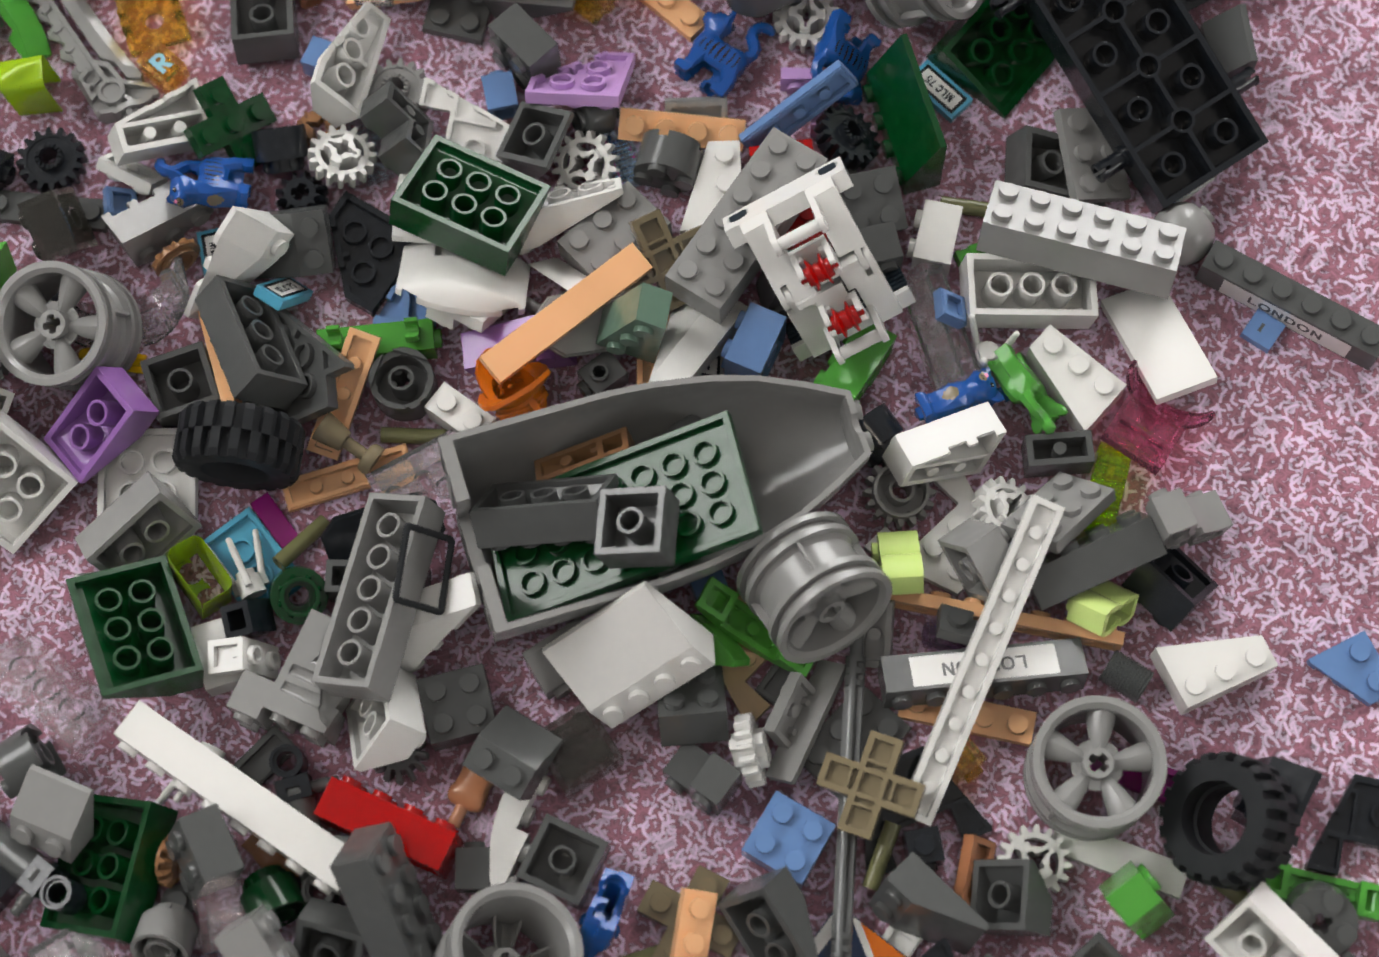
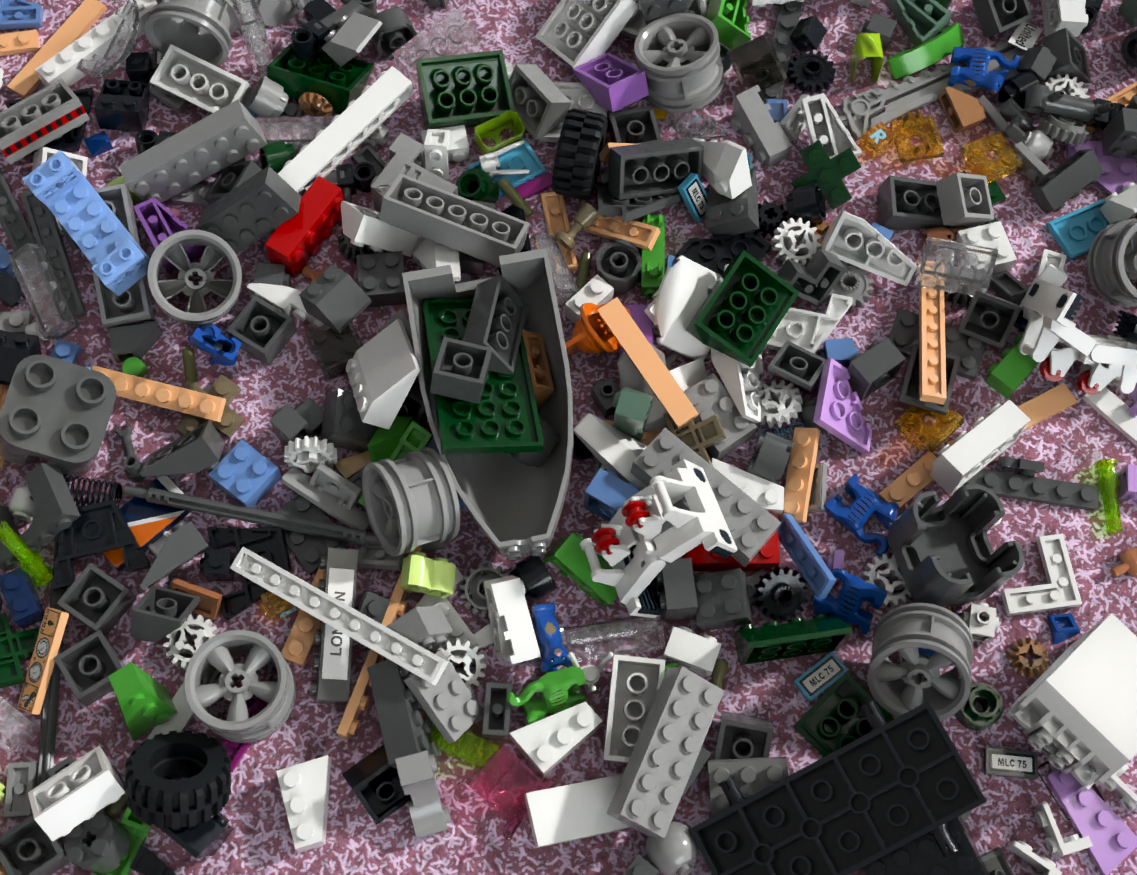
camera: 90 degrees right, 5 degrees down
medium nougat gear [151,237,200,278] -> none
blue animal [154,157,255,208] -> none
dark grey brick [165,803,245,901] -> none
black brick [219,598,277,638] -> none
black piece [392,523,455,615] -> none
dark tan plate [816,730,926,841] -> none
olive piece [862,820,902,891] -> none
medium blue tile [933,287,967,330] -> none
yellowish green brick [1066,580,1139,637] -> none
dark grey piece [1098,650,1154,703] -> none

